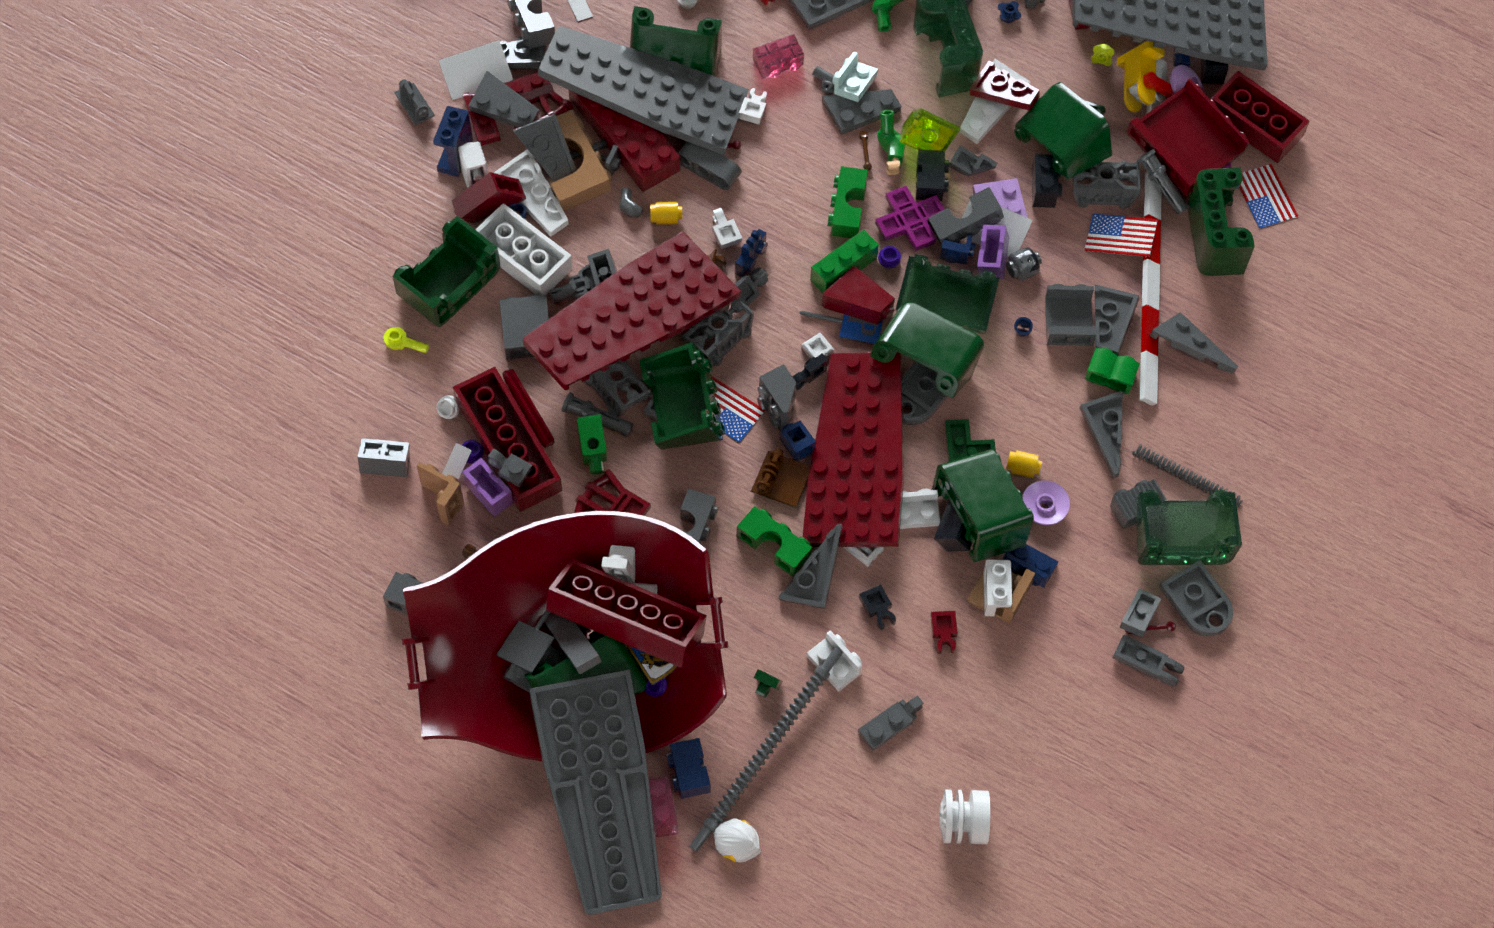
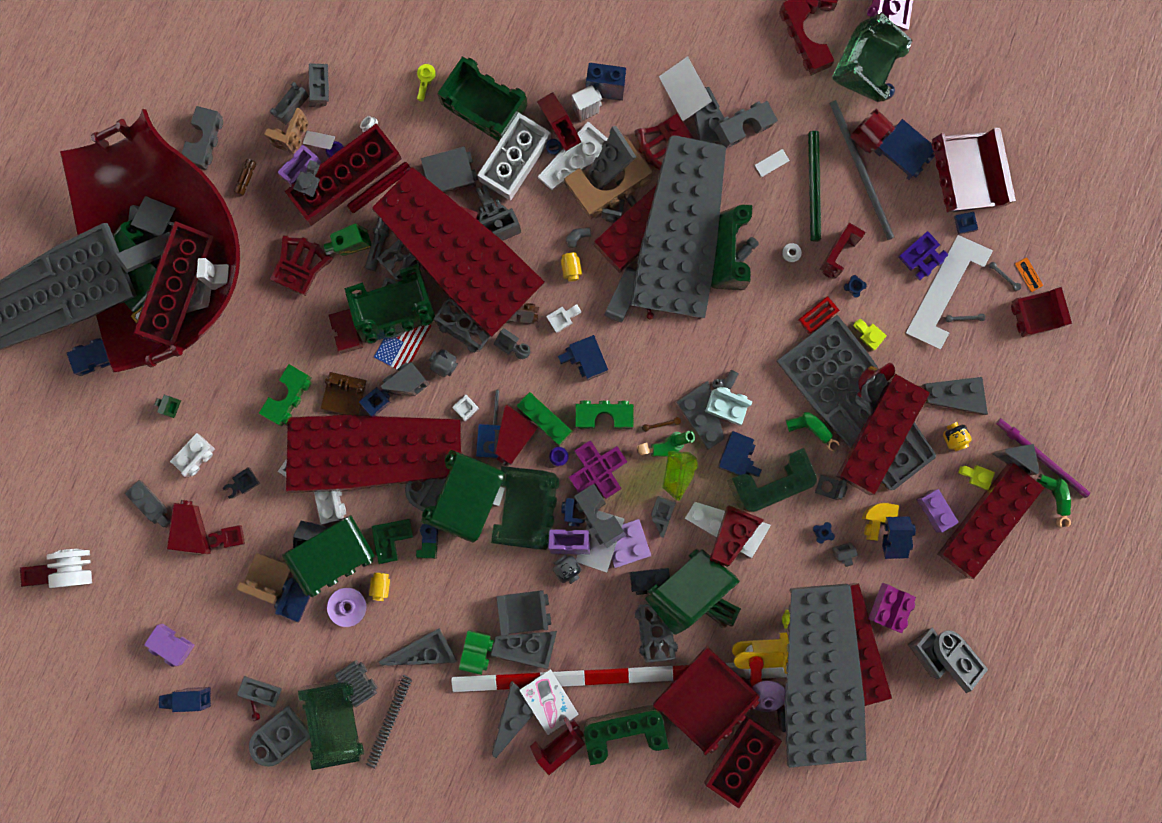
camera: 85 degrees right, 20 degrees up
dark grey hinge [394,79,435,125] -> none
dark red plate [462,92,501,146] -> none
dark grey wing [468,71,540,128] -> none
clear pink brick [649,776,678,838] -> none
dark grey arch [680,488,719,544] -> none
dark grey hose [689,647,843,852] -> none
white hair [714,818,761,863] -> none
dark blue hinge [735,229,768,277] -> none
white plate [738,88,767,124] -> none
clear pink brick [753,34,804,79] -> none
dark grey wing [779,524,843,609] -> none
black plate [792,353,828,391] -> none
black brick [915,149,949,201] -> none
white bracket [983,560,1012,616] -> none
dark blue hinge [1014,317,1033,337] -> none
sticker [1084,214,1158,257] -> none
dark grey hinge [1112,635,1185,687] -> none
dark grey pin [1137,149,1189,215] -> none
sticker [1239,164,1299,228] -> none
none -> dark red tile [20,565,57,587]
none -> medium lavender brick [144,624,195,667]
none -> dark blue hinge [159,687,211,712]
none -> dark red slope [167,500,211,554]
none -> dark grey hinge [270,82,309,125]
none -> dark red brick [328,309,363,354]
none -> leg [416,524,438,559]
none -> dark grey head [429,349,458,377]
none -> white sticker [520,669,579,735]
none -> dark red panel [530,716,585,775]
none -> dark blue hinge [558,335,608,381]
none -> dark blue hinge [717,431,762,478]

